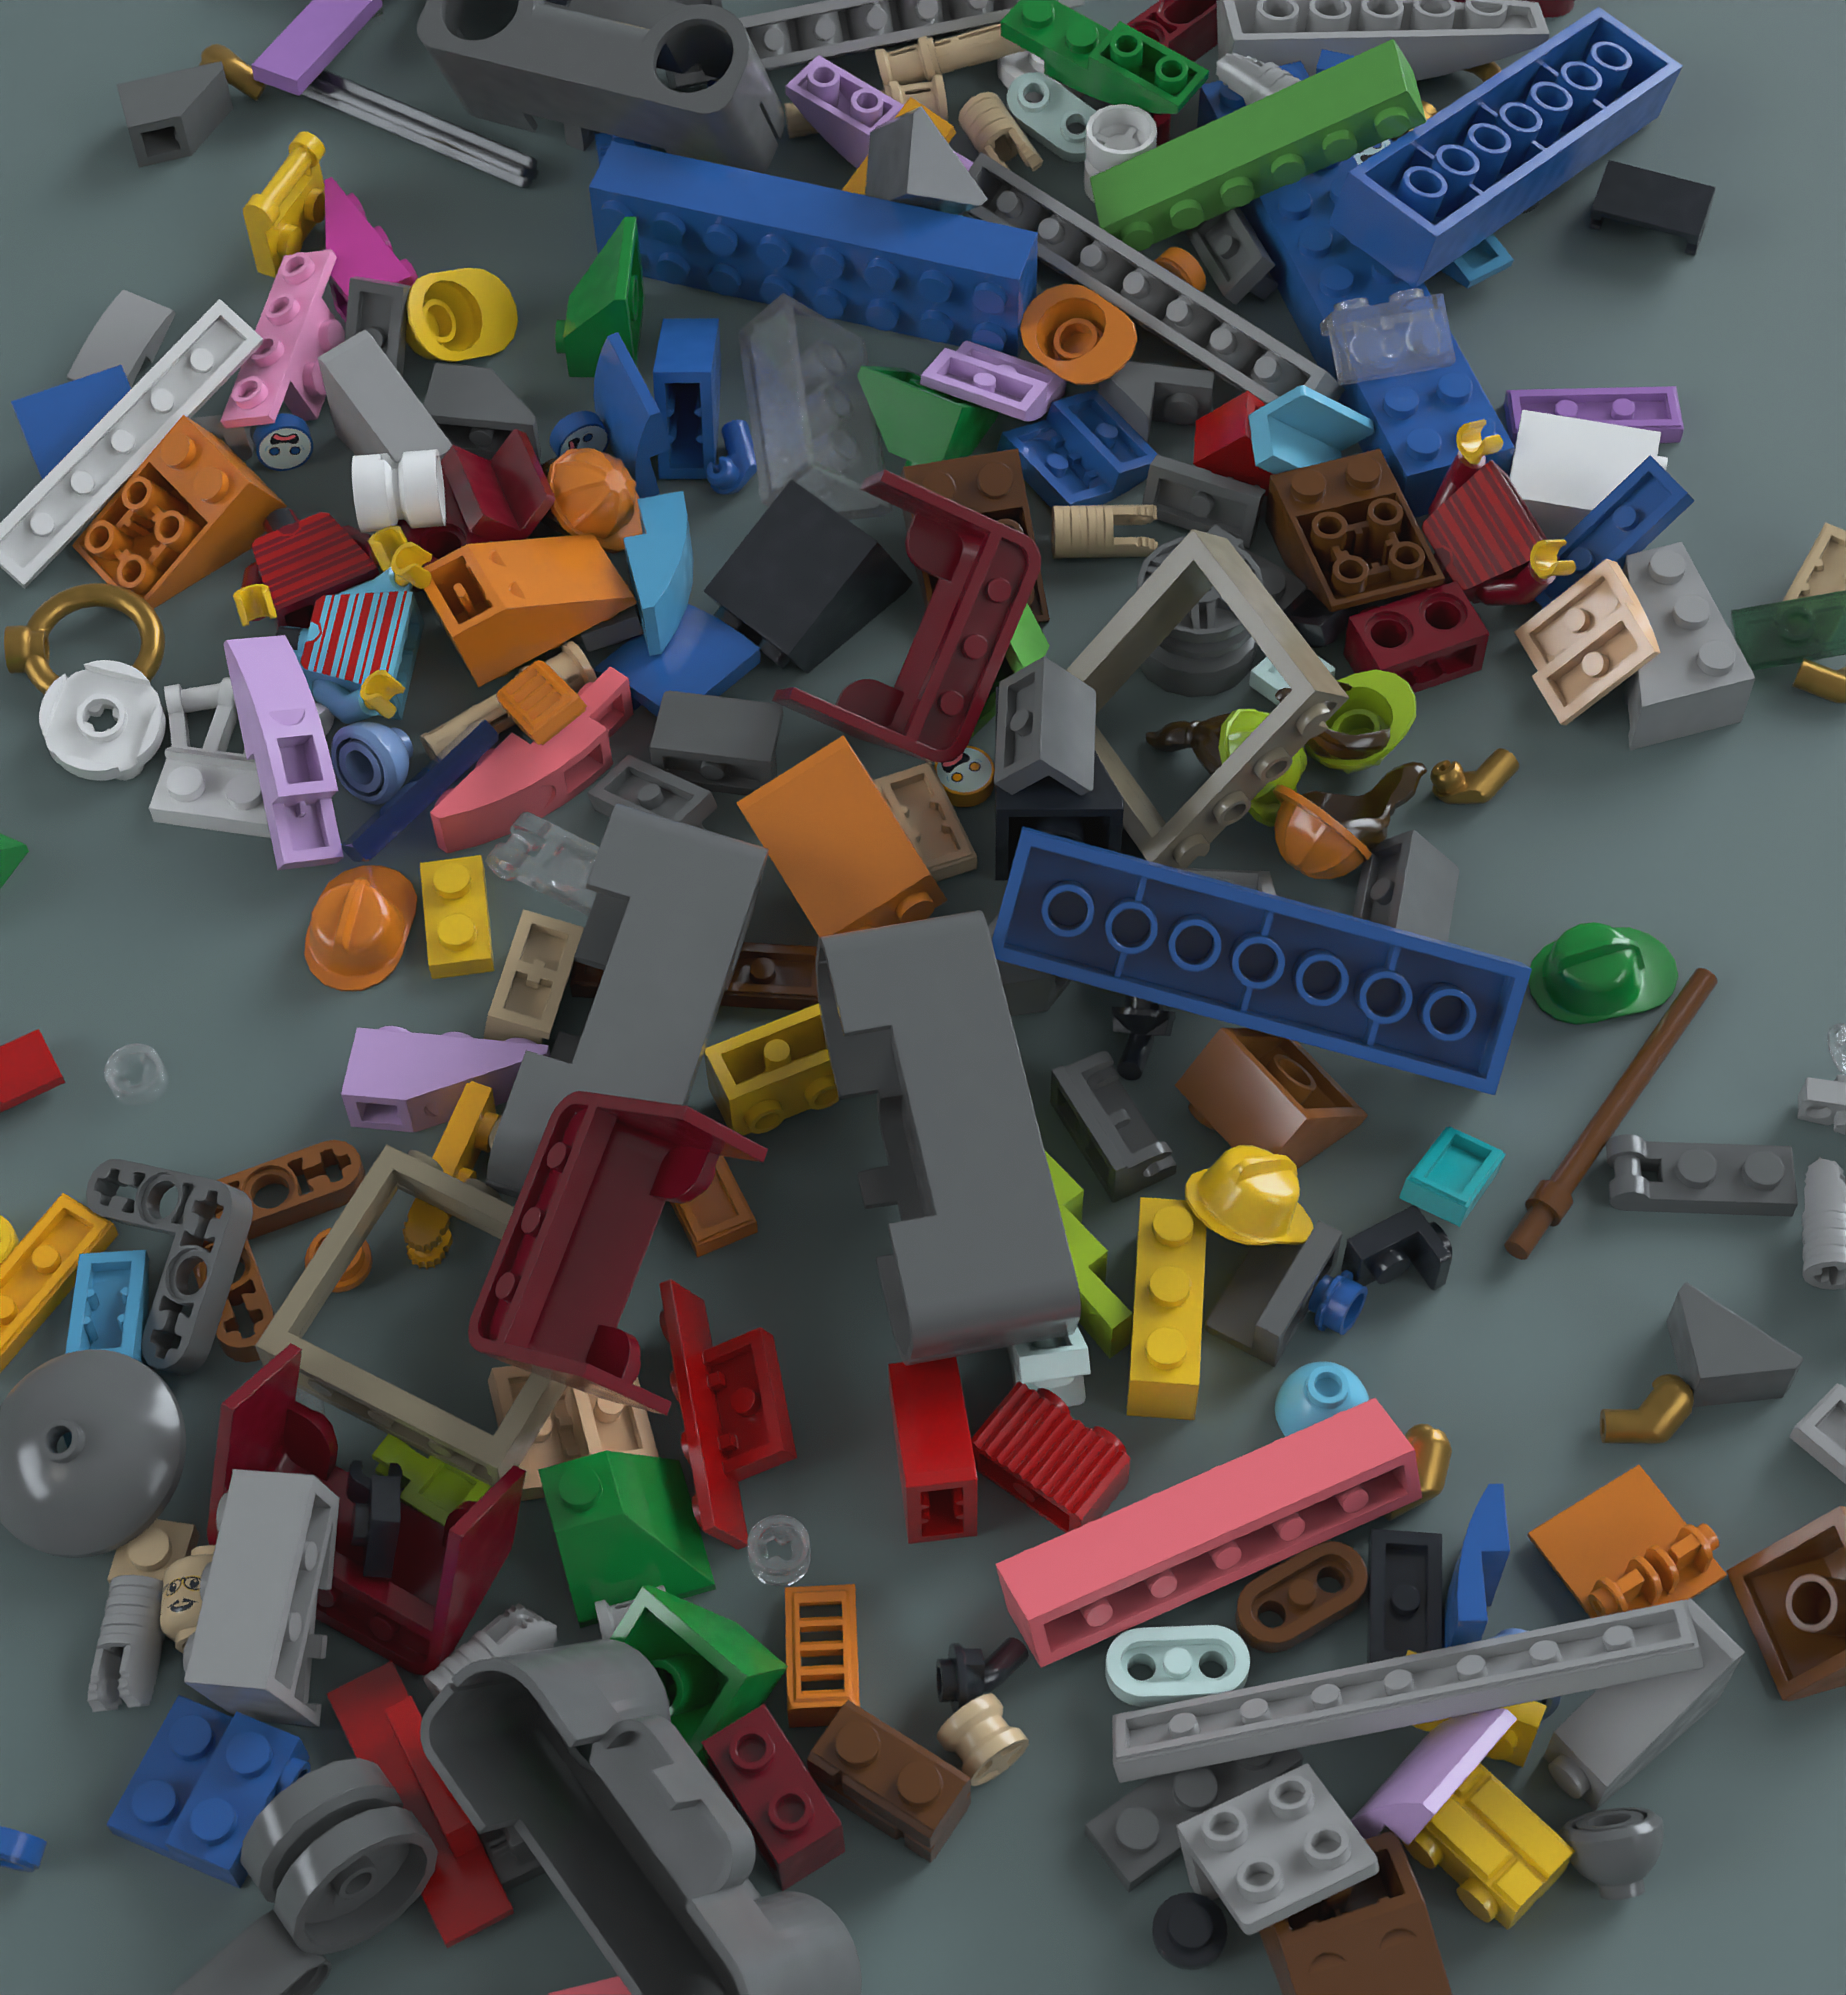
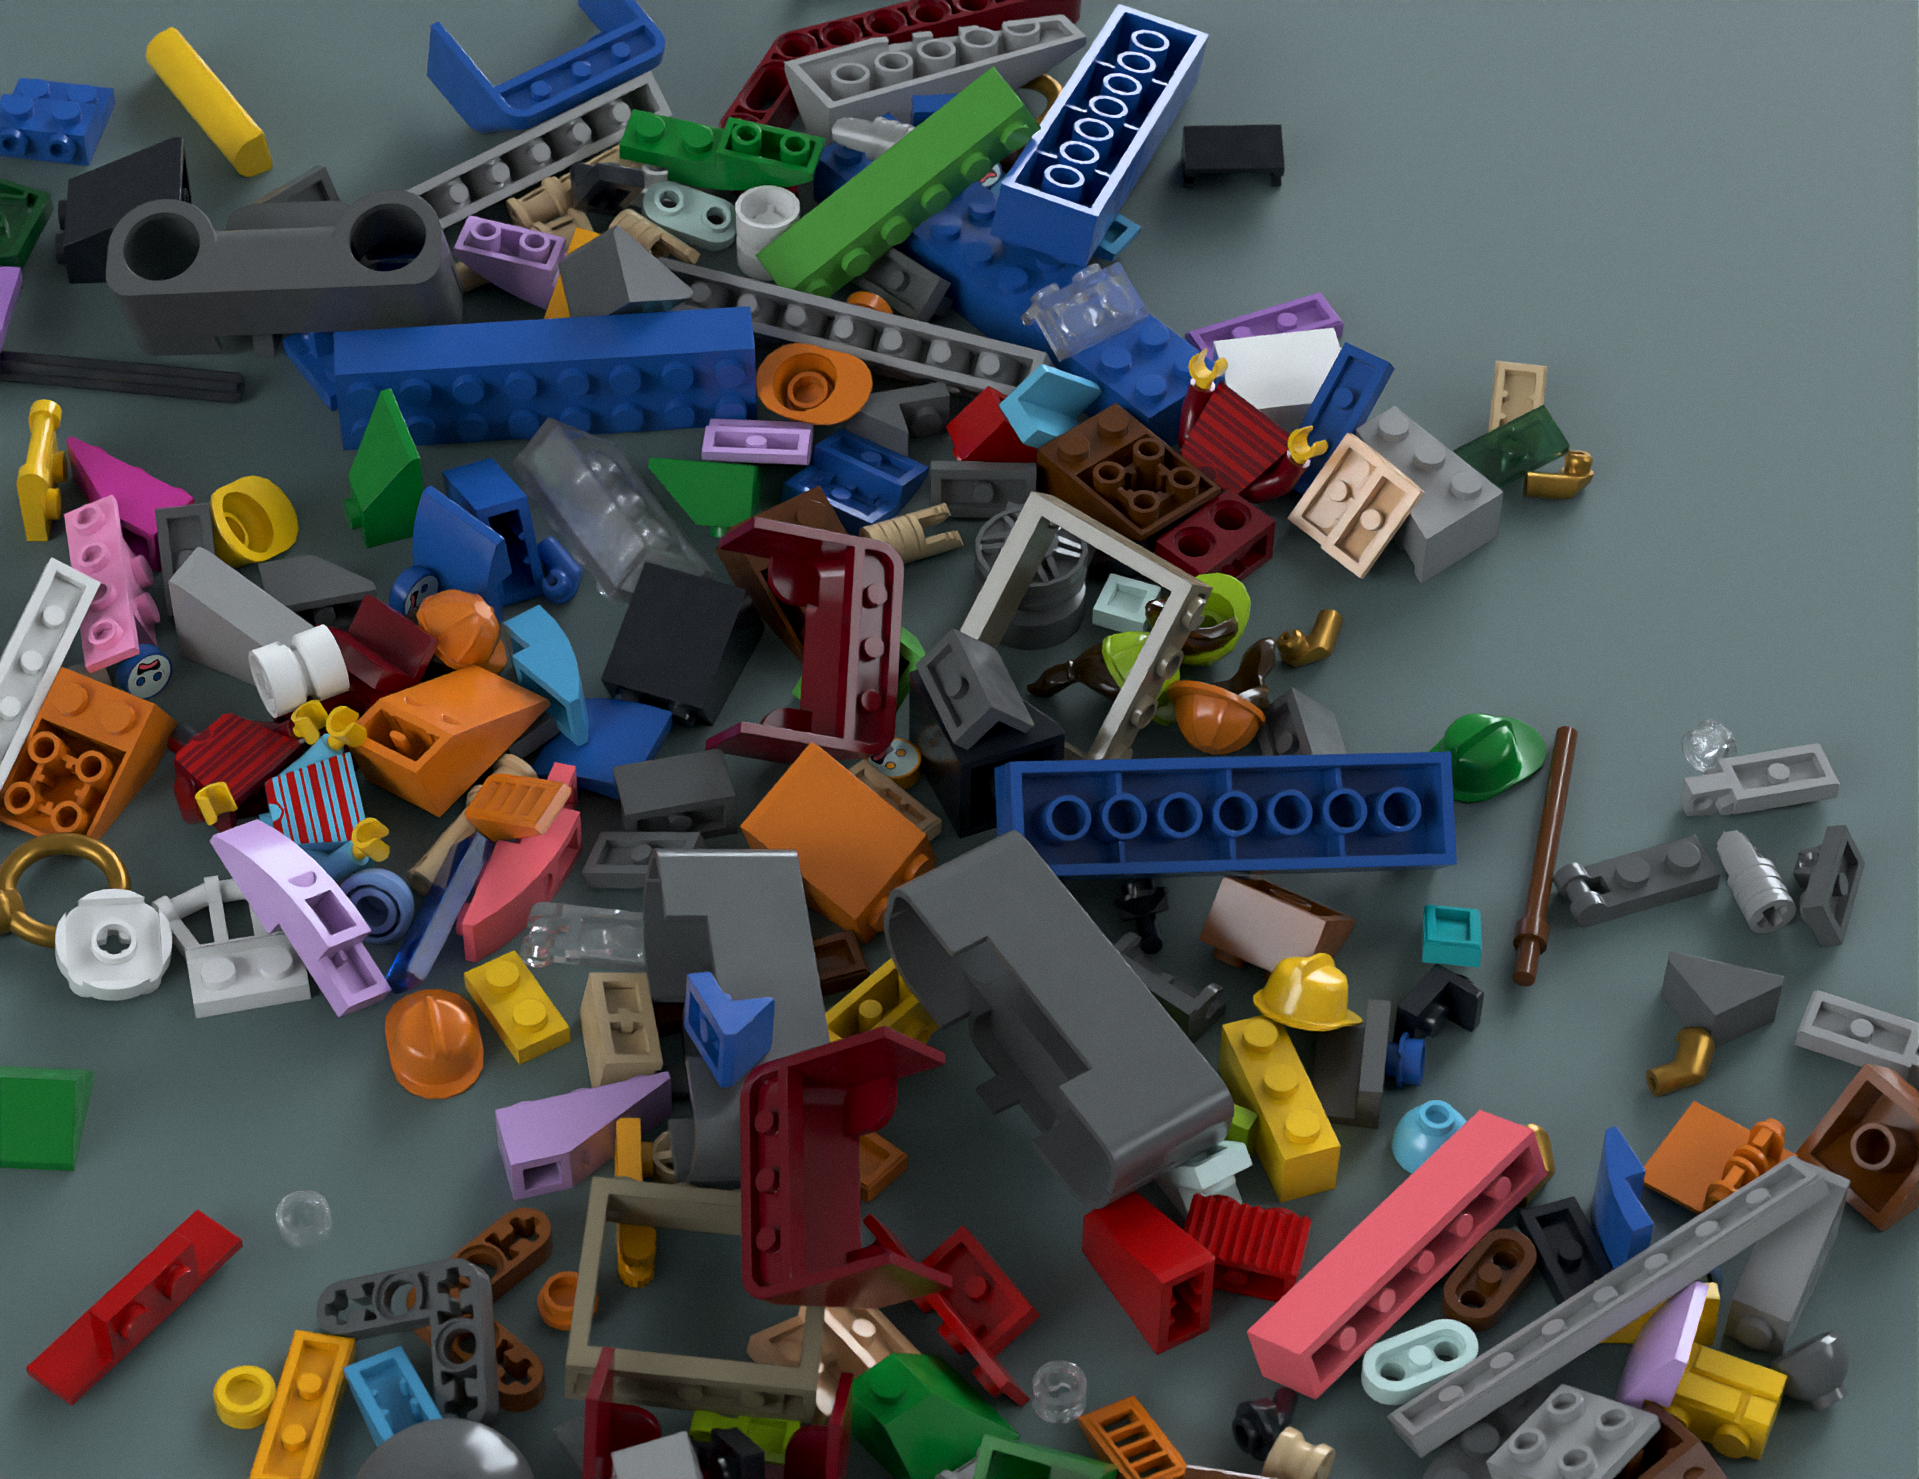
camera: 25 degrees left, 10 degrees down
none -> black bracket [570,162,645,217]
none -> blue slope [684,972,775,1088]

